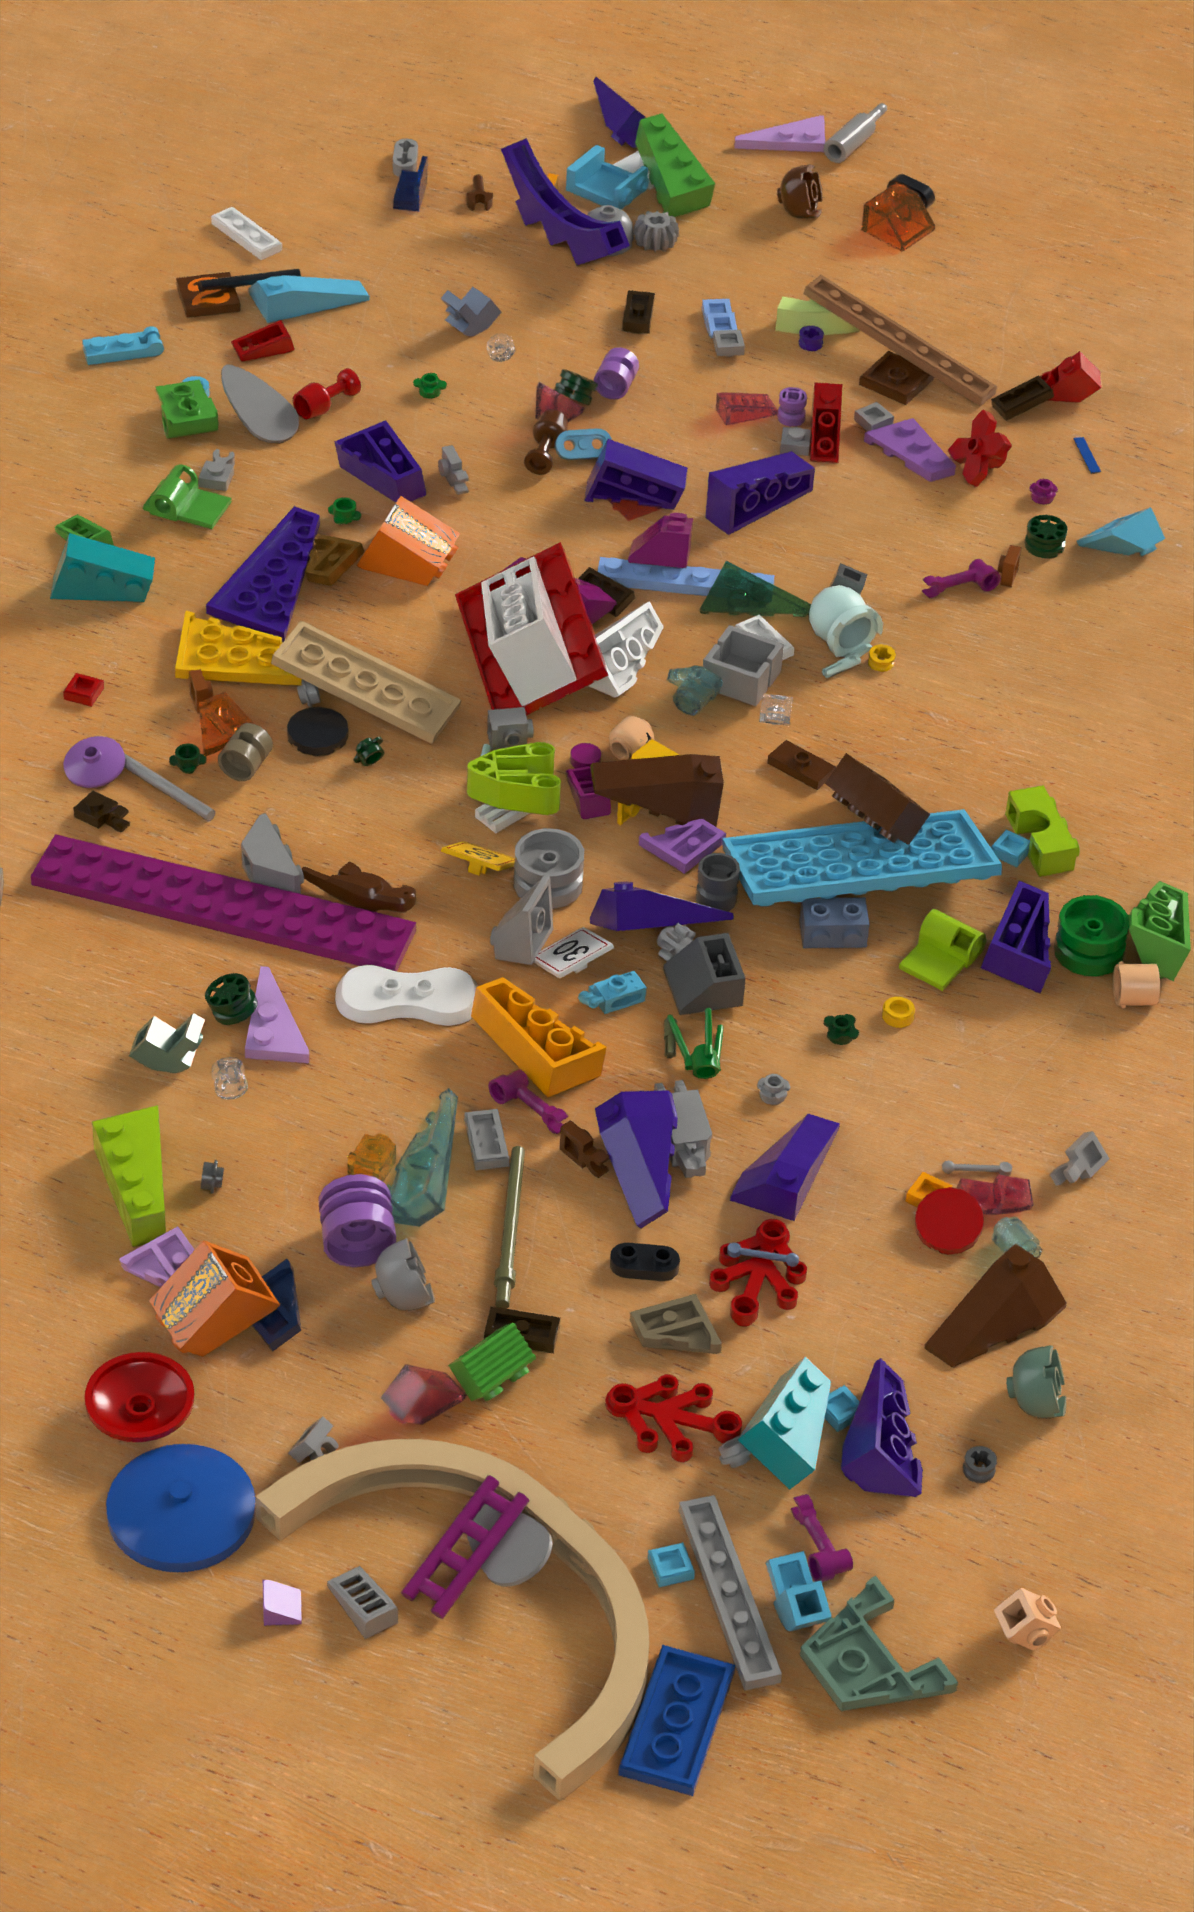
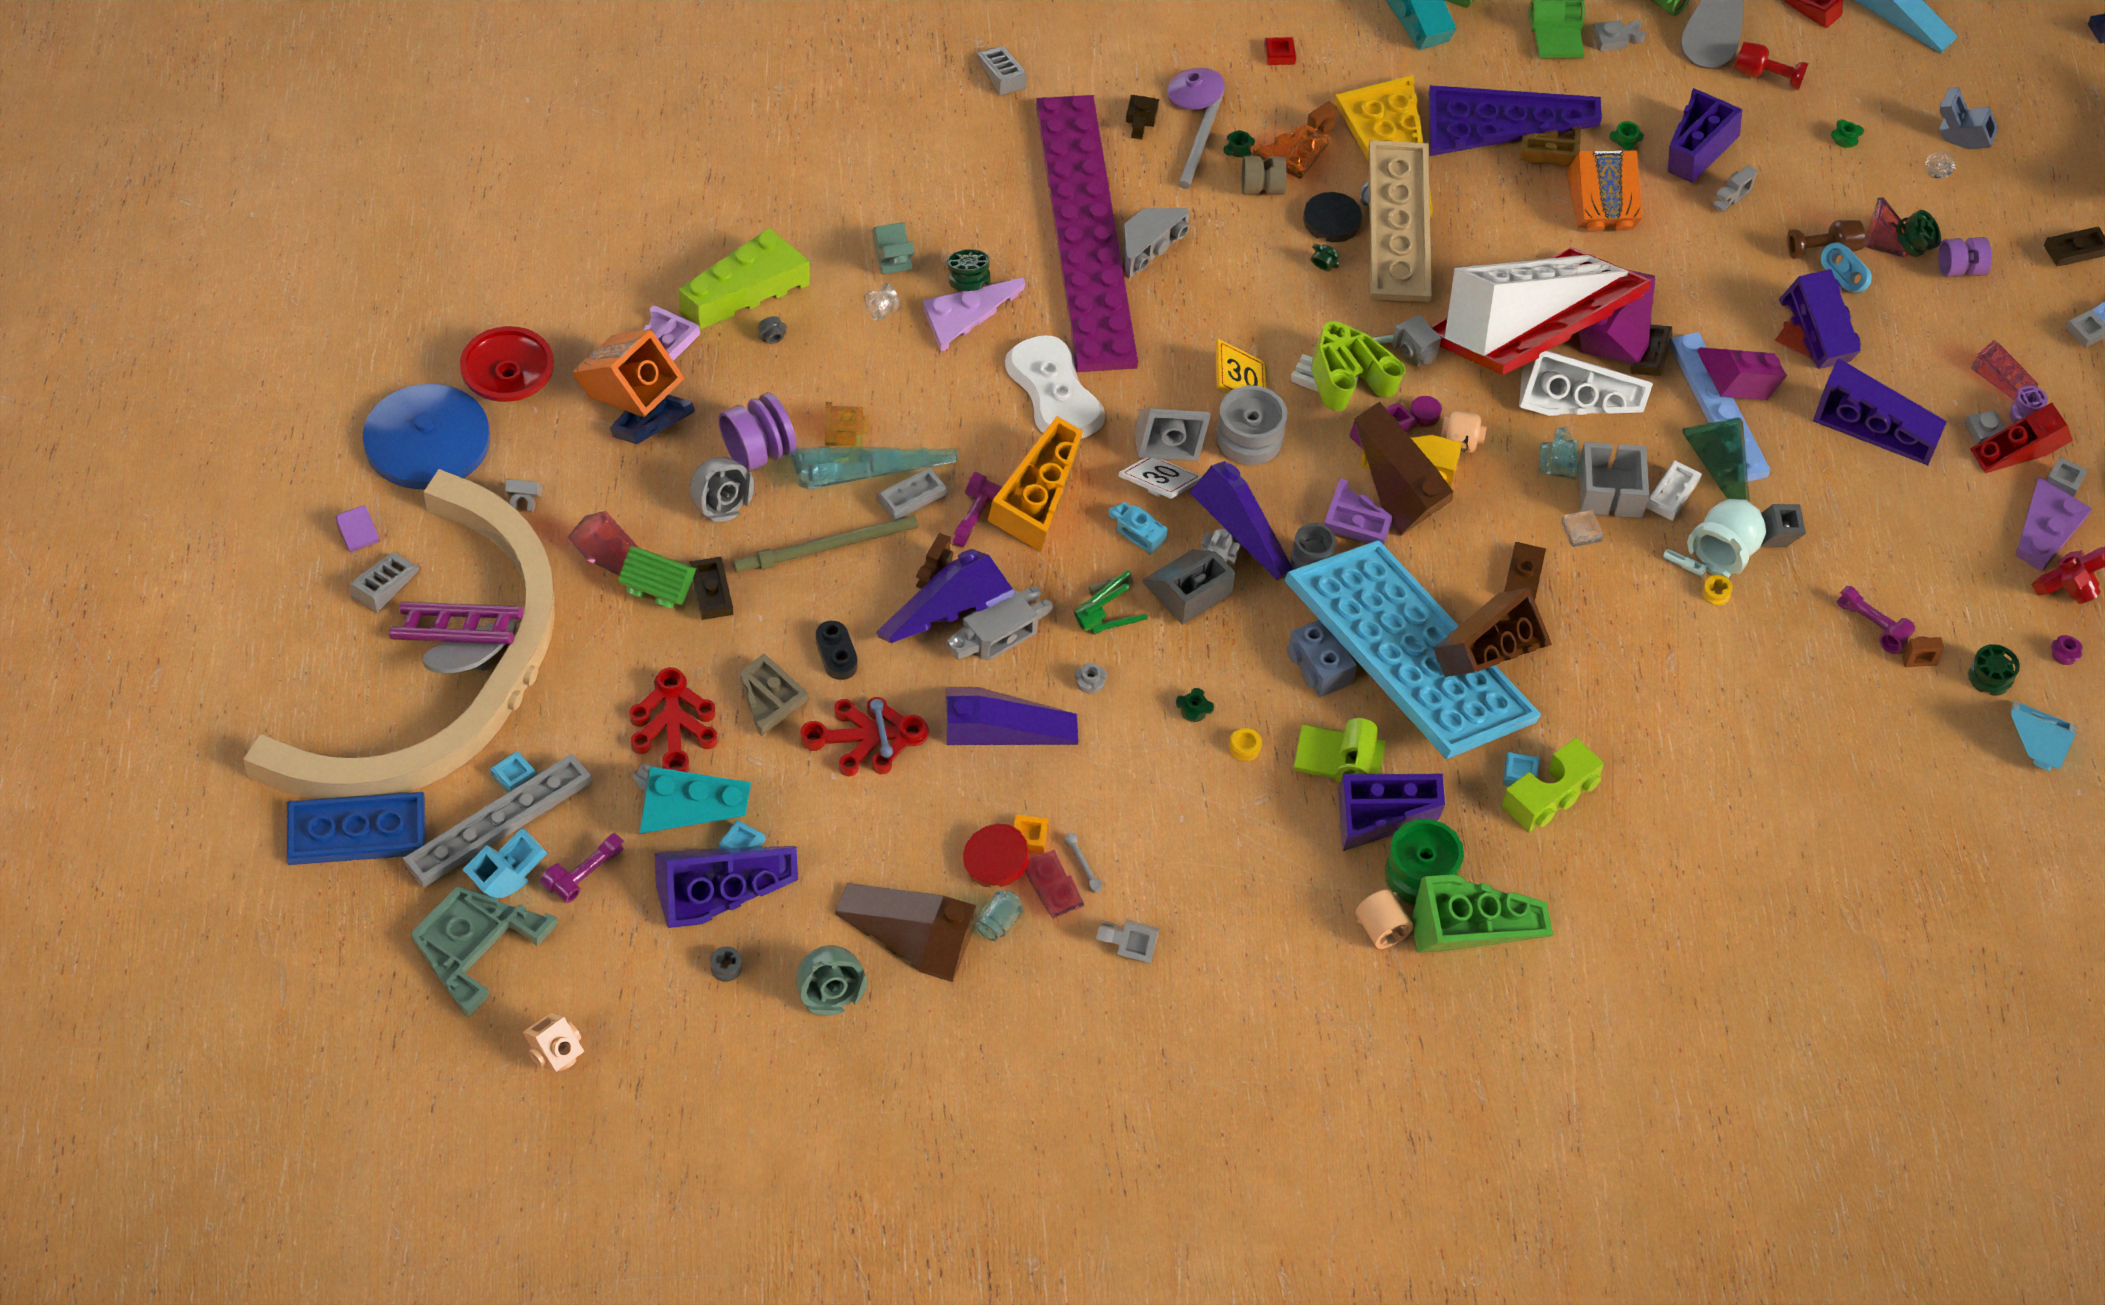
camera: 65 degrees right, 10 degrees up
reddish brown animal [302,862,416,913] -> none

